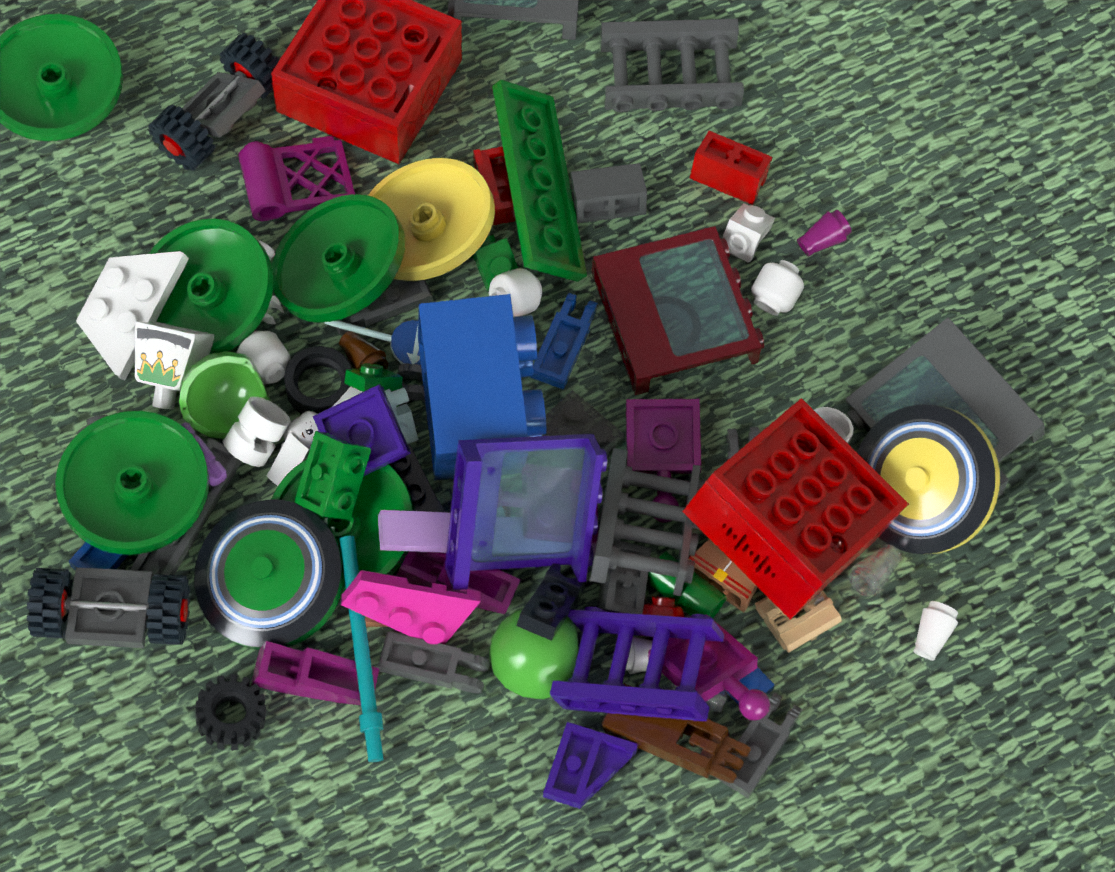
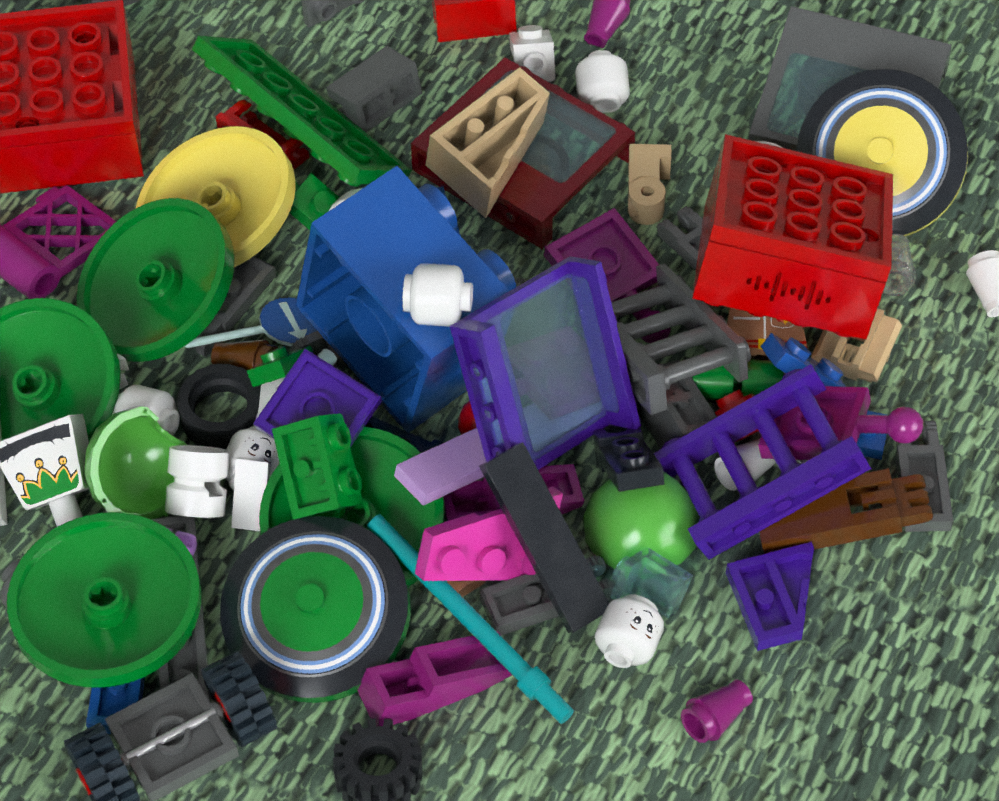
camera: 30 degrees left, 10 degrees down
none -> white head [403,263,473,327]
none -> tan wedge [426,67,550,218]
none -> black tile [479,442,609,633]
none -> white head [595,594,664,668]
none -> clear light blue bracket [610,547,693,619]
none -> tan leg [628,144,671,225]
none -> magenta cone [681,679,753,743]
none -> blue plate [760,333,846,387]

